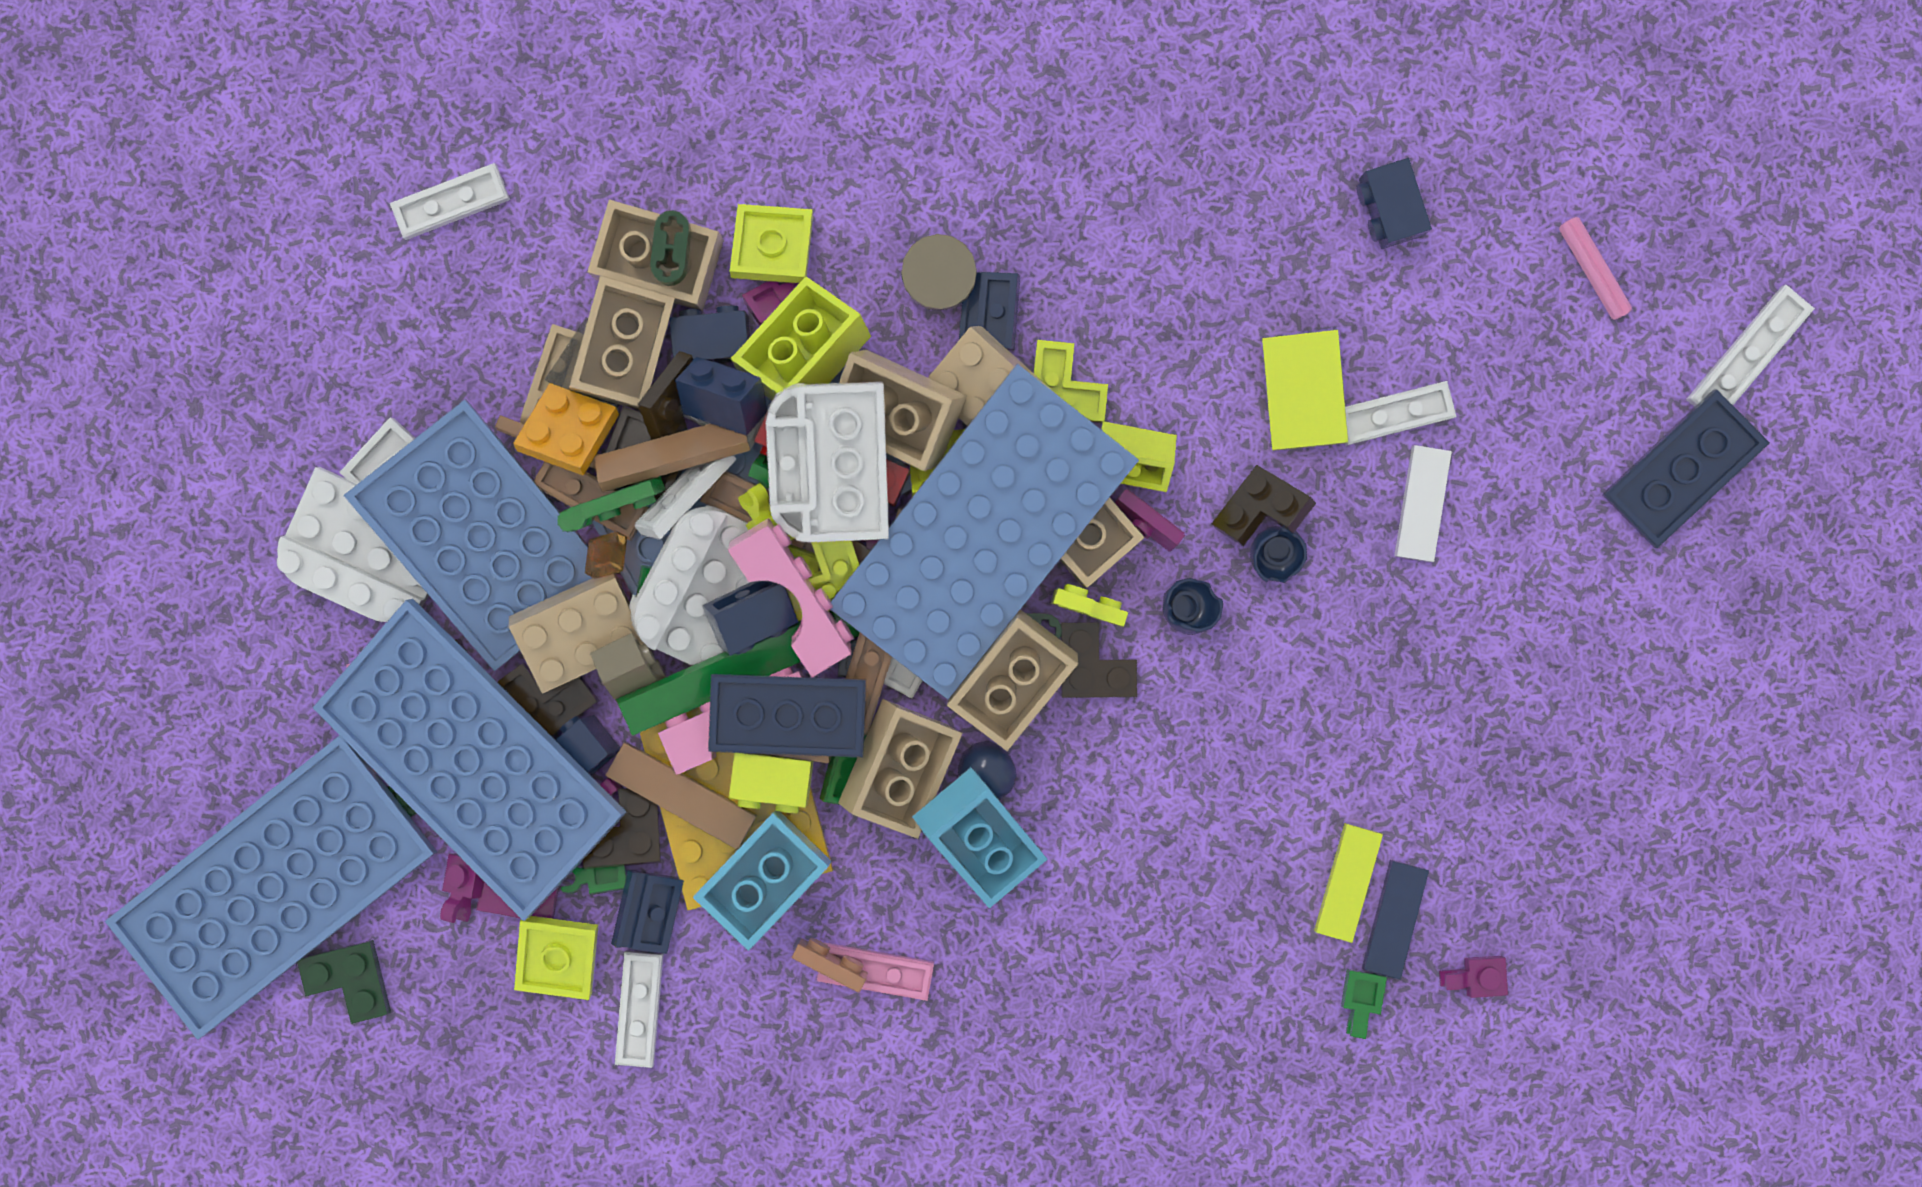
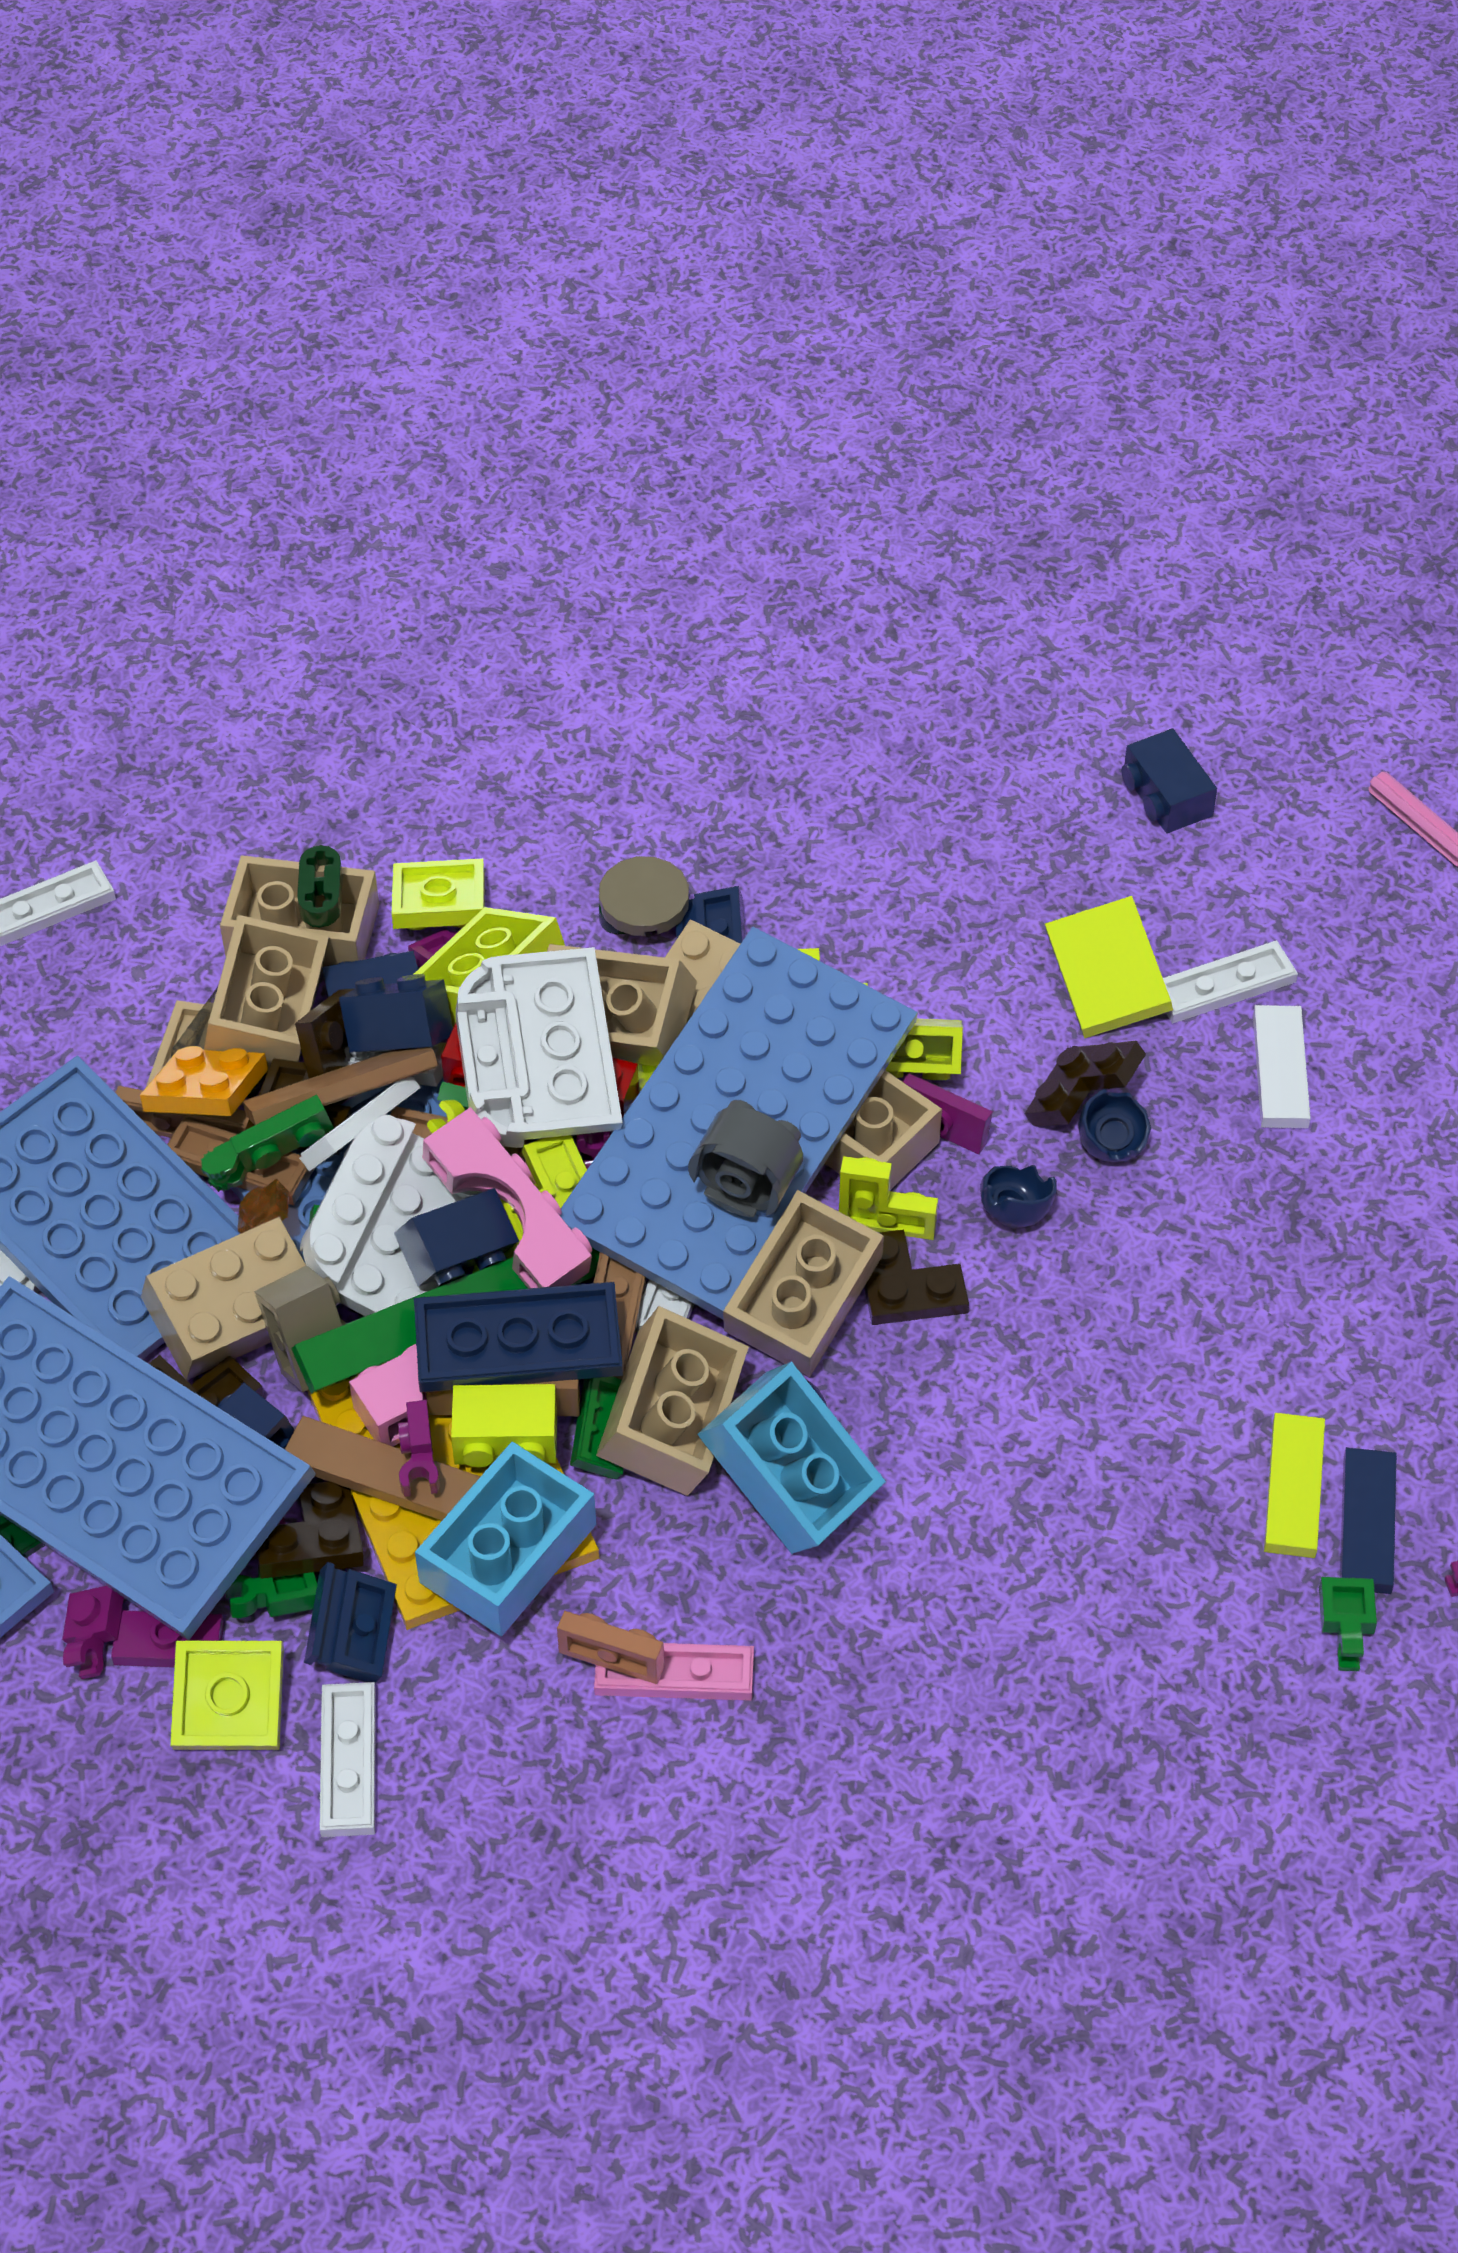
camera: 10 degrees left, 35 degrees down
none -> magenta plate [398,1400,440,1497]
none -> dark grey brick [688,1100,803,1217]

